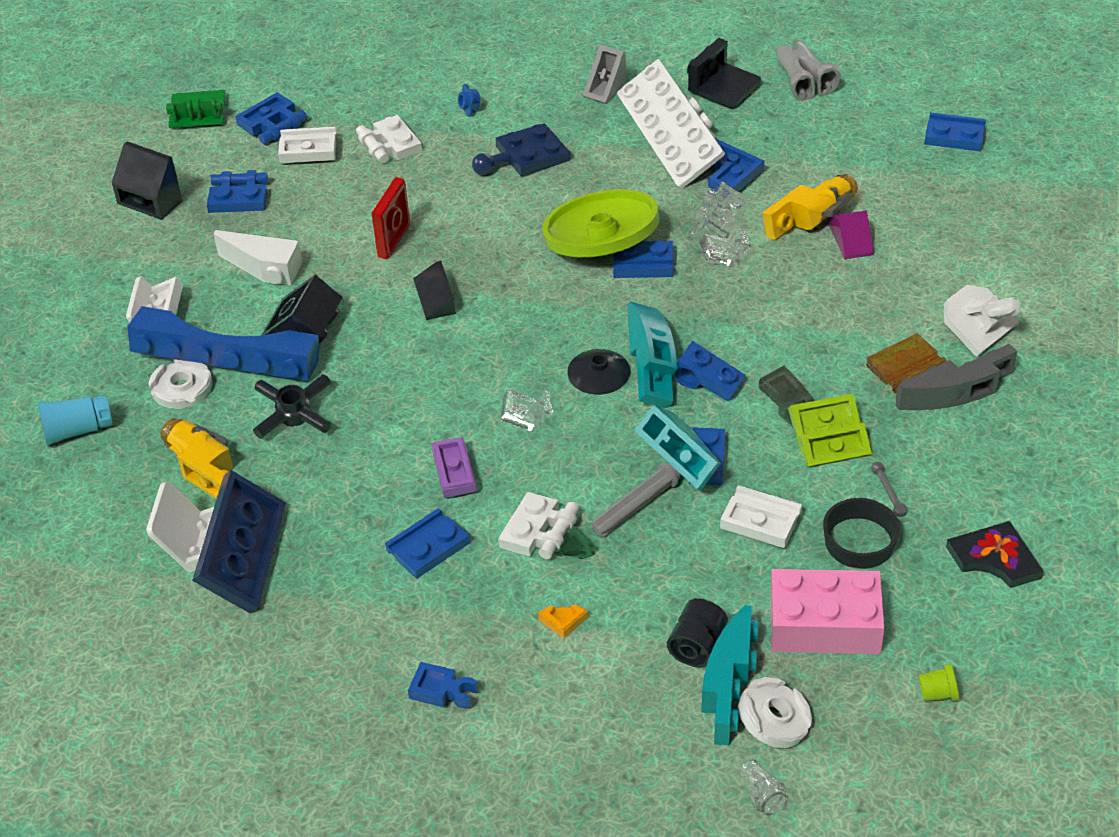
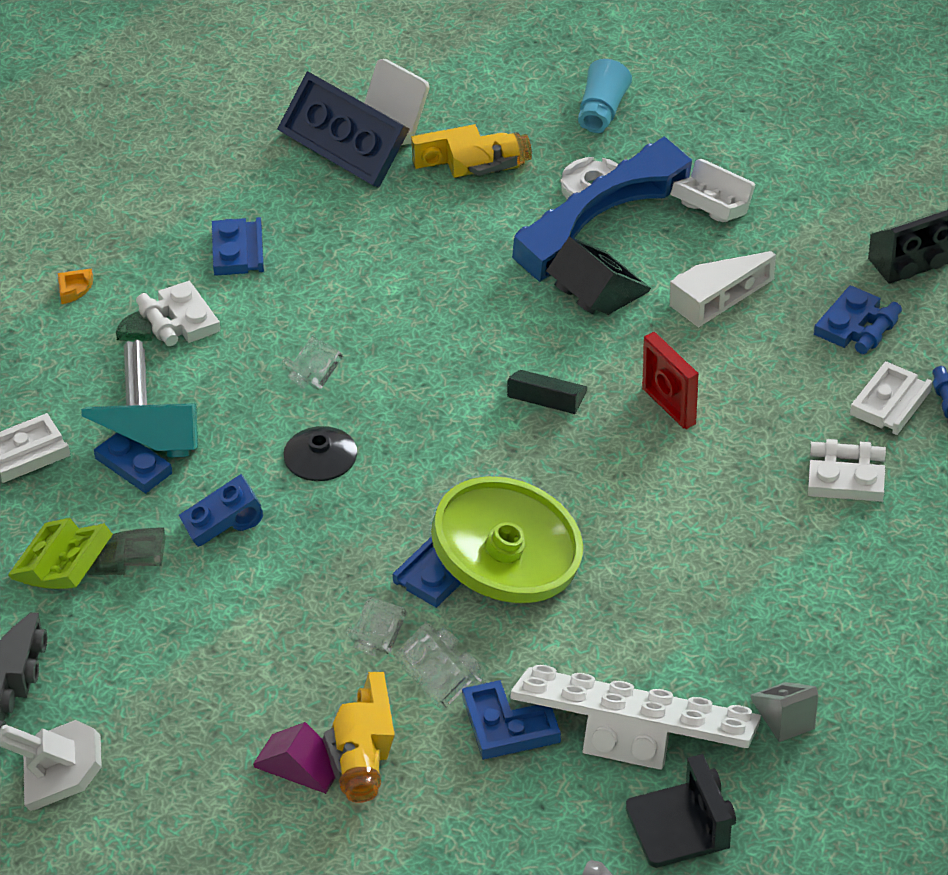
camera: 125 degrees right, 0 degrees up
black bar [253,374,331,439] -> none
blue plate [408,662,478,709] -> none
medium lavender plate [431,437,476,498] -> none
blue plate [458,84,480,116] -> none
dark blue plate [472,123,571,176] -> none
teal slope [628,301,678,408] -> none
clear orange plate [866,333,947,393] -> none

